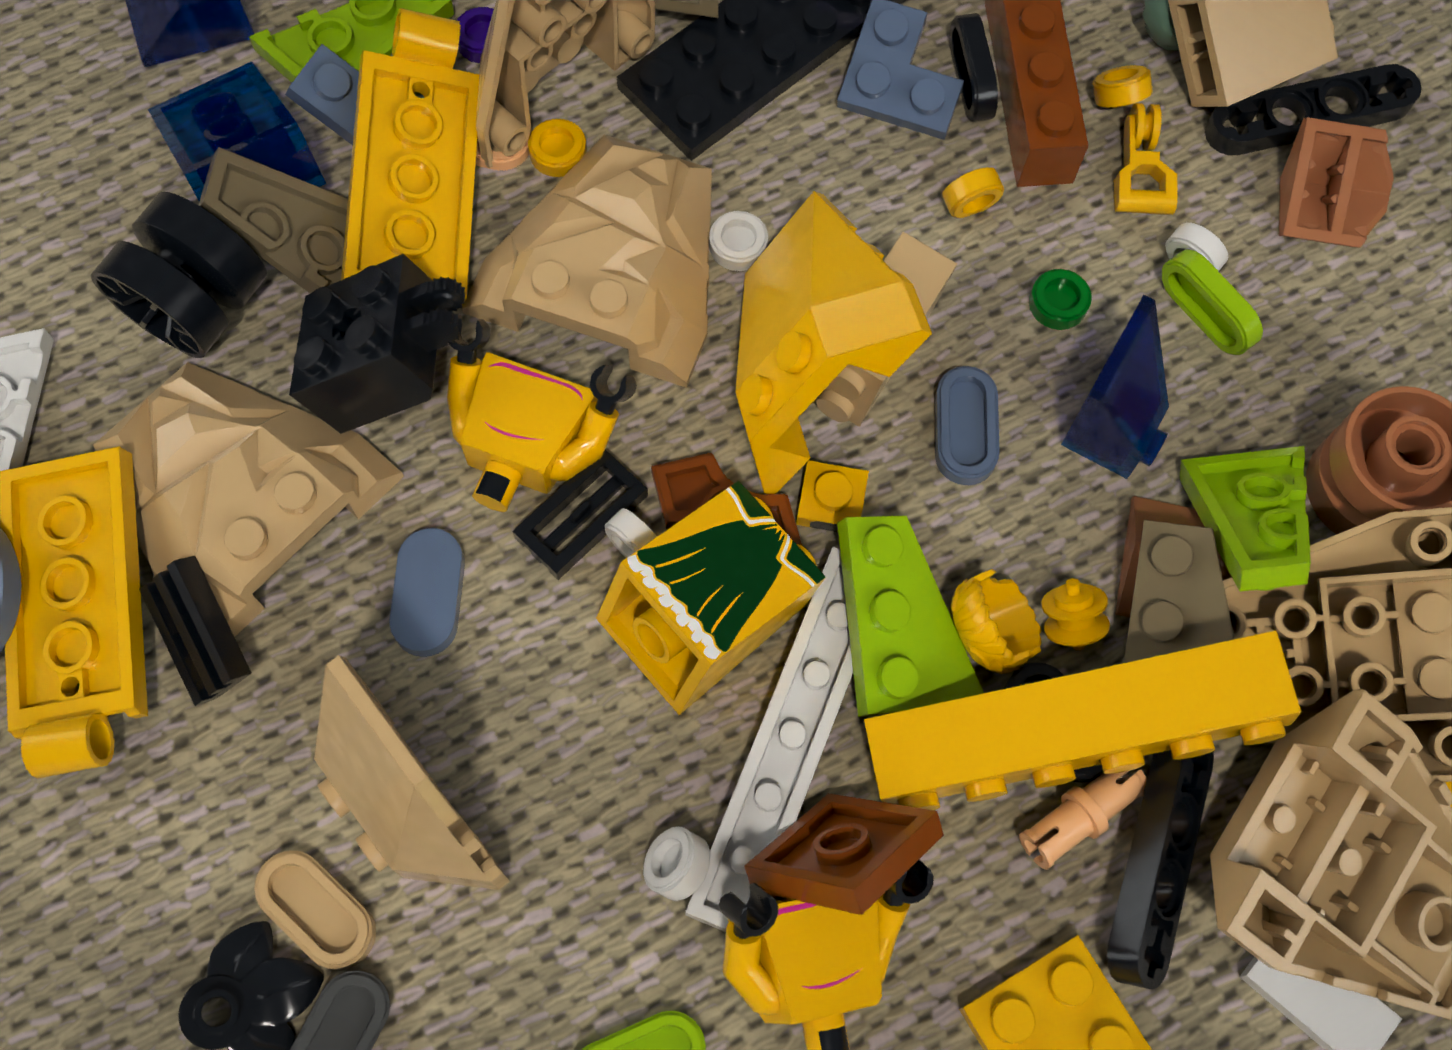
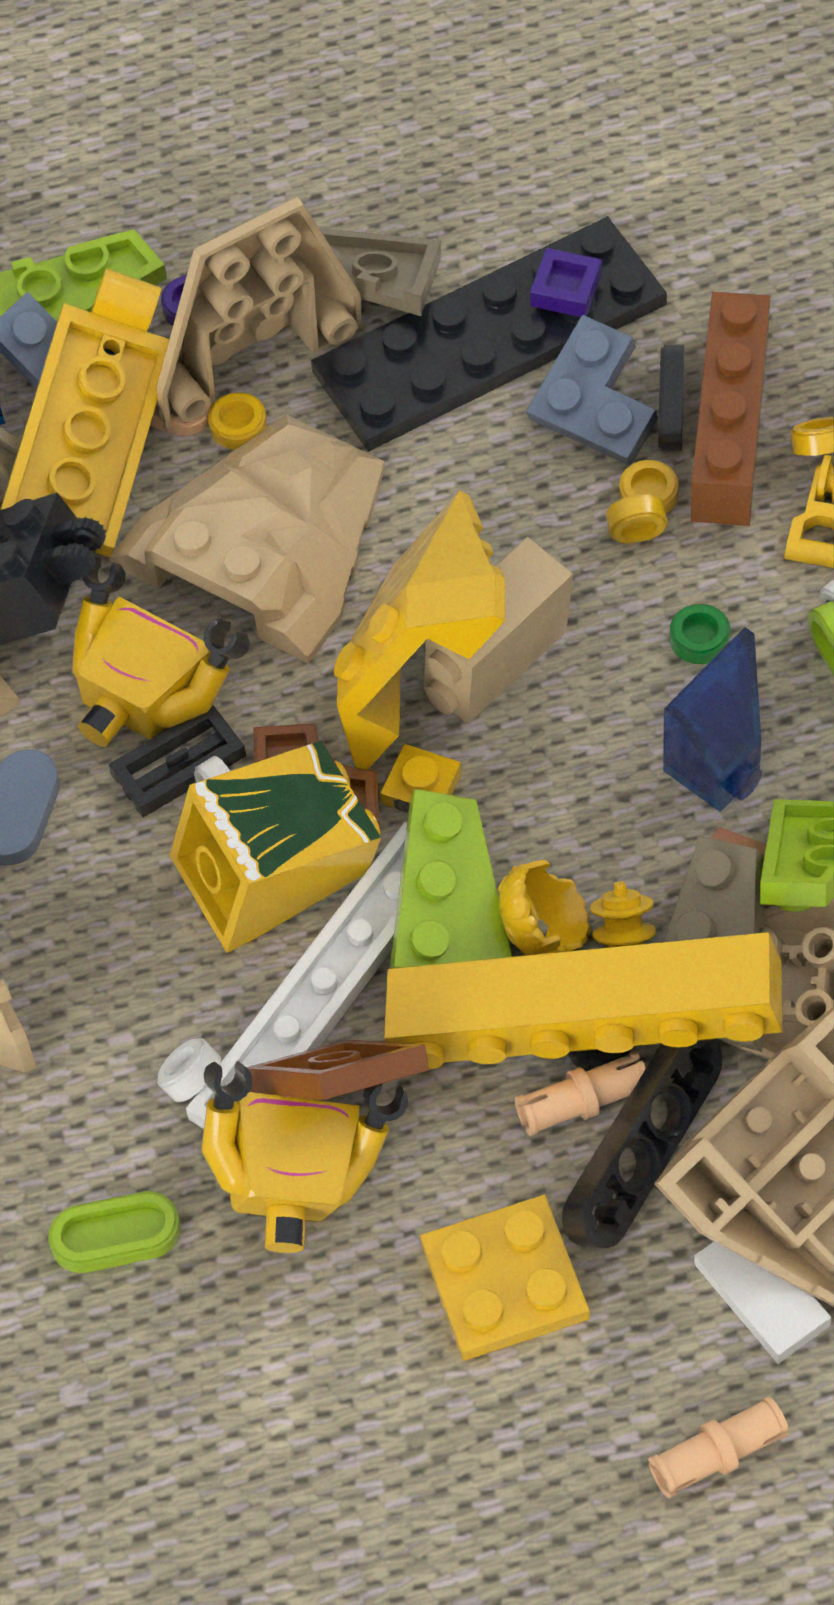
camera: 20 degrees right, 10 degrees down
white tile [709,211,768,271] -> none
sand blue tile [935,366,1000,485] -> none
none -> yellow tile [619,460,678,513]

